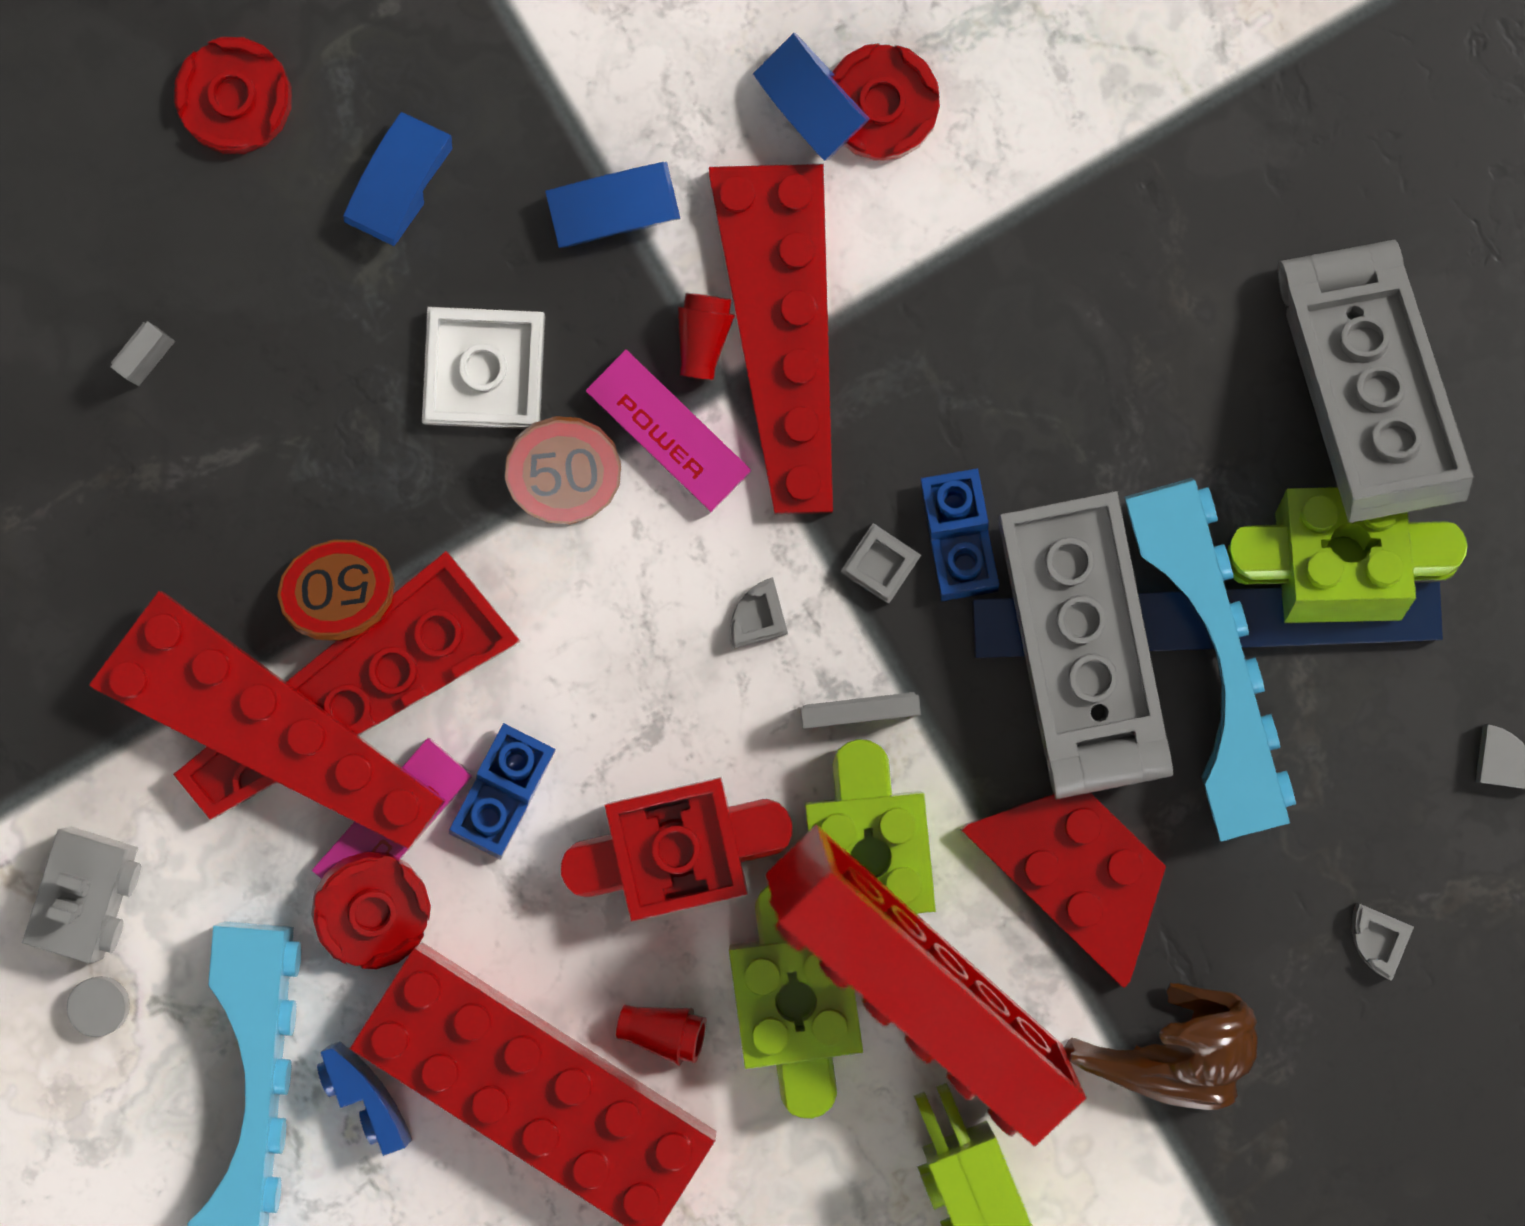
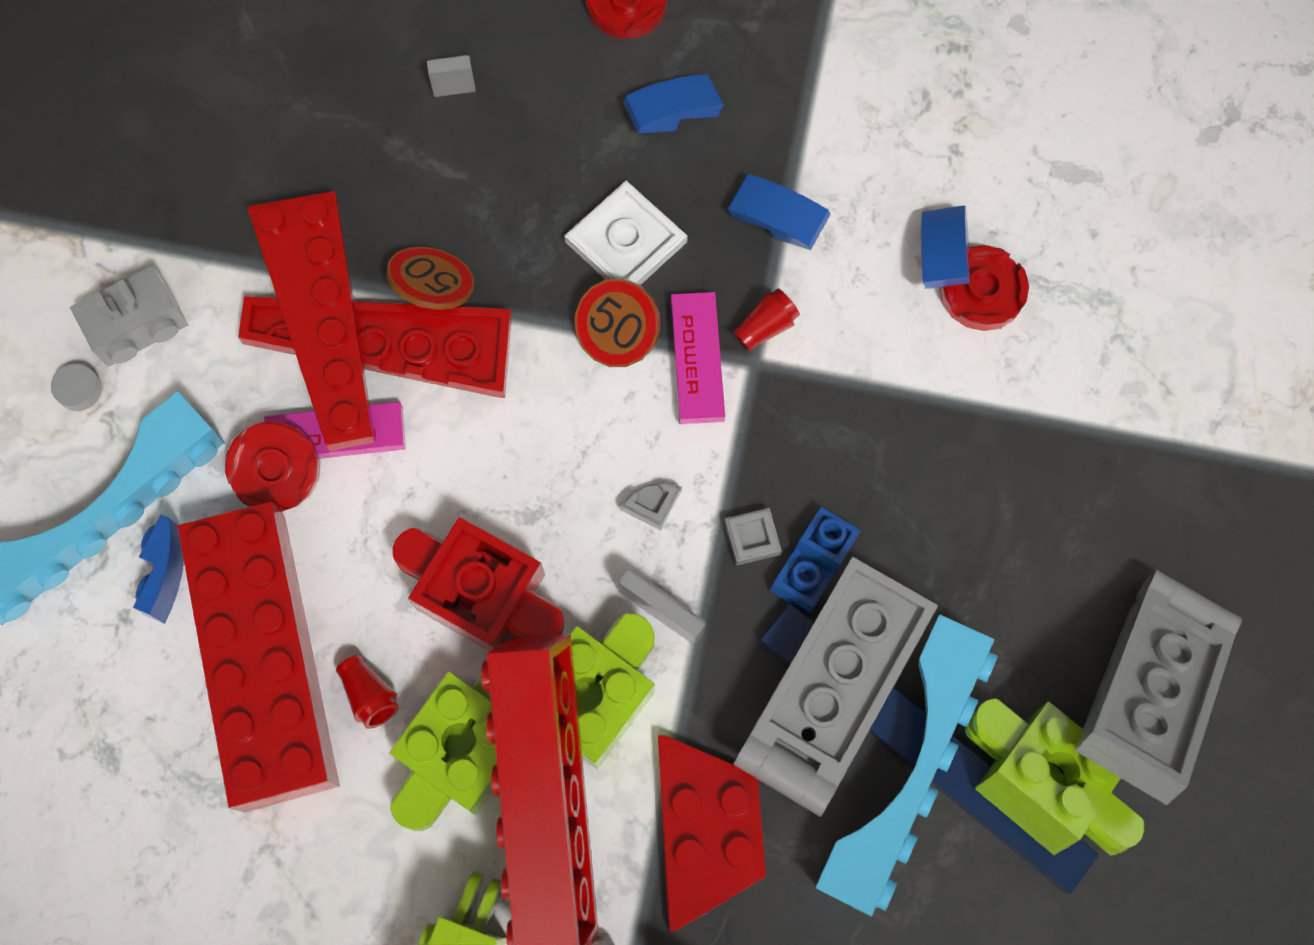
camera: 40 degrees right, 15 degrees down
blue slope [449,723,556,860] -> none
red wing [709,164,833,515] -> none

